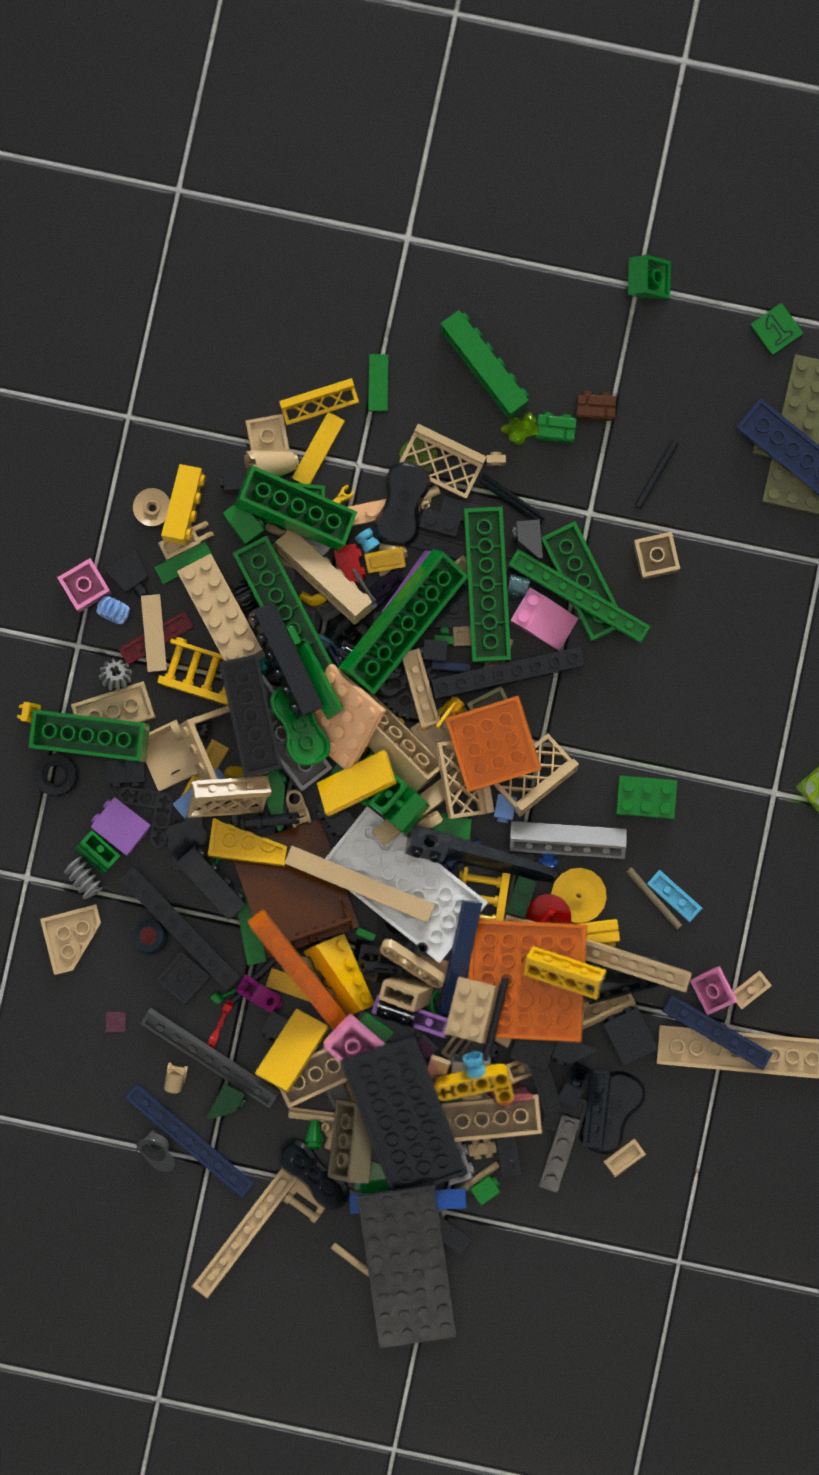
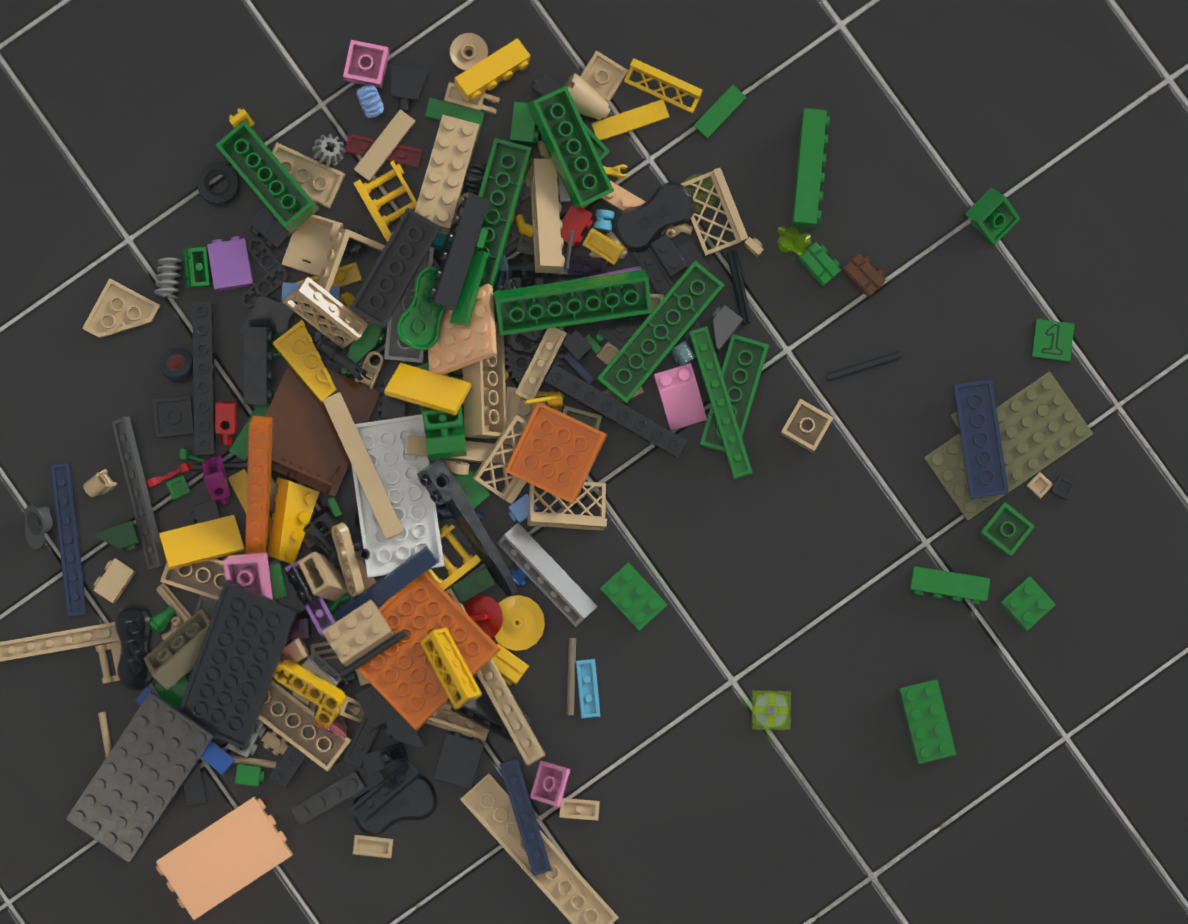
camera: 45 degrees right, 0 degrees up
clear pink tile [106,1012,126,1032] -> none
medium azure wheel [463,1052,486,1079] -> none
none -> tan brick [93,558,136,604]
none -> light nougat panel [156,797,293,920]
none -> green tile [166,475,192,501]
none -> red torso [215,401,239,445]

